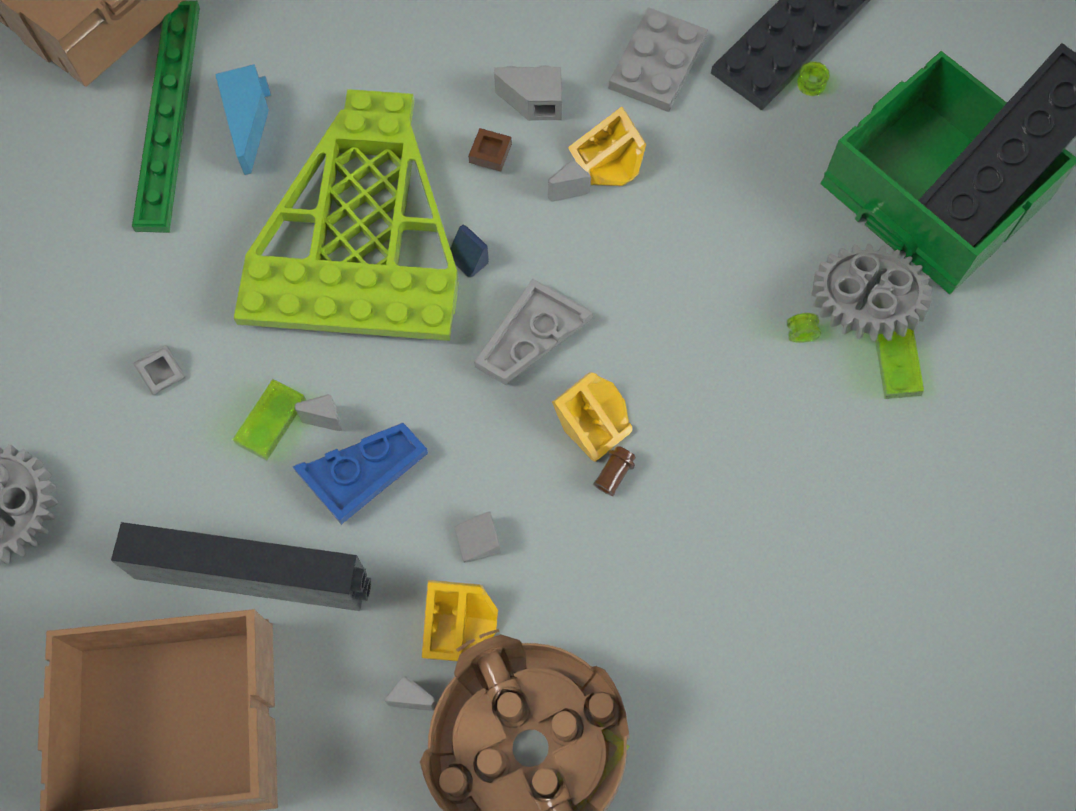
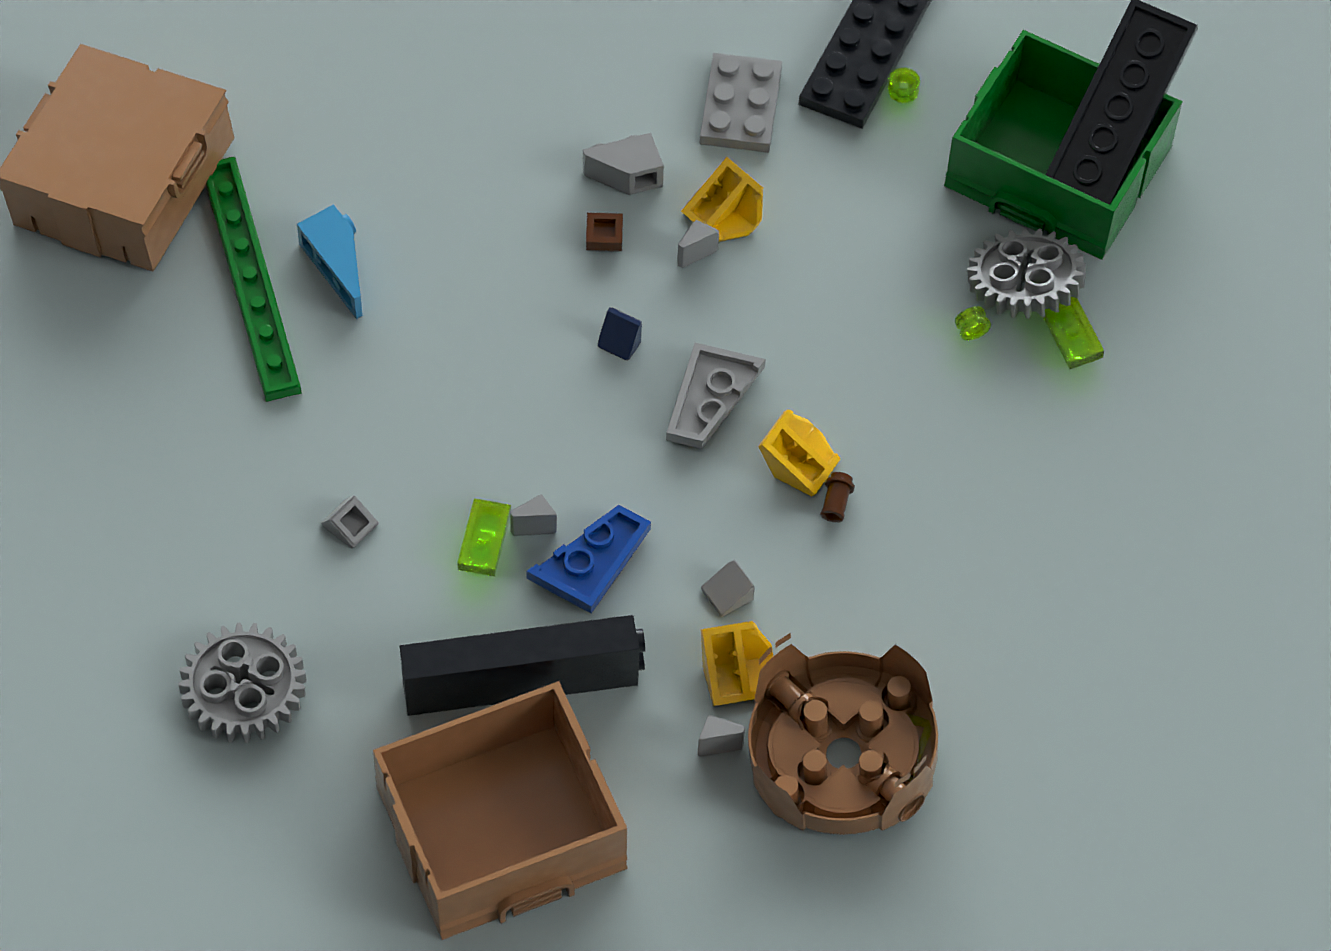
camera: 20 degrees left, 10 degrees down
lime wing [233,89,459,341] -> none

